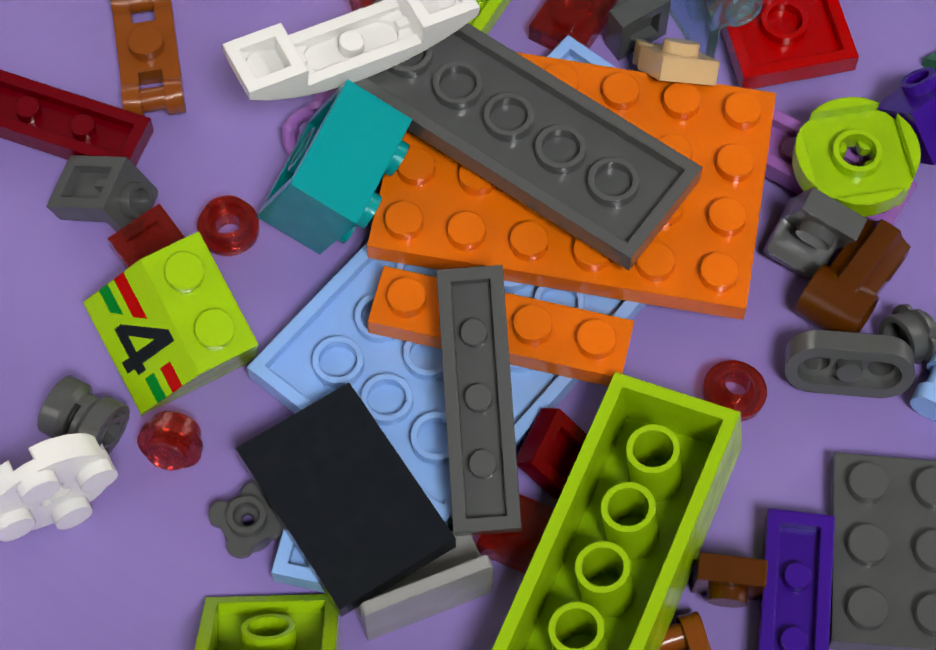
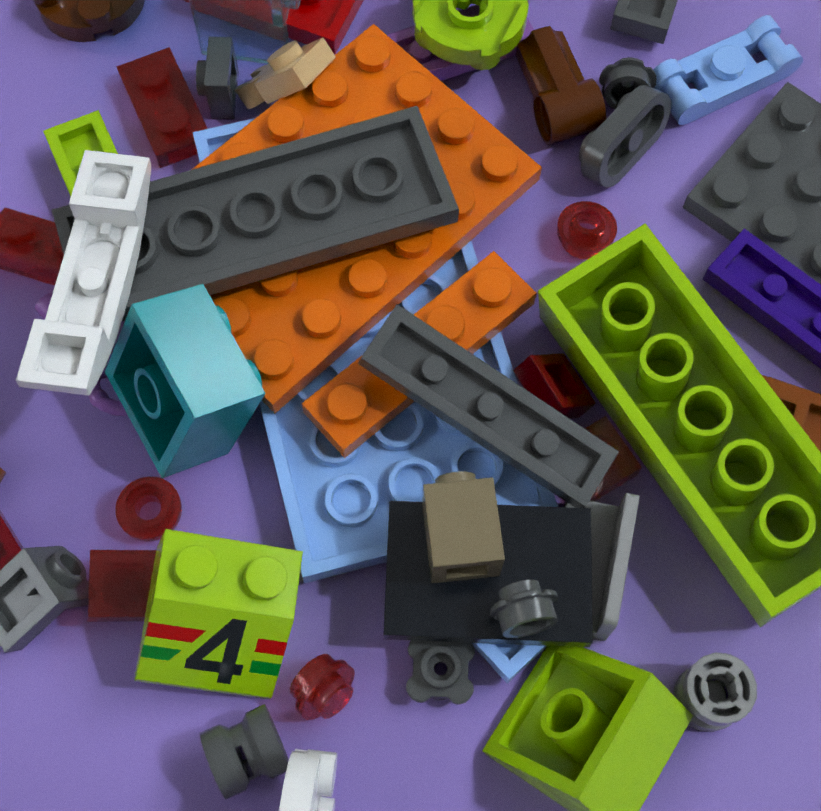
camera: 55 degrees left, 5 degrees up
reddish brown plate [691,552,768,608] -> none
dark grey bracket [764,187,868,281] -> none
none -> dark tan brick [422,471,505,583]
none -> dark grey plate [490,580,558,638]

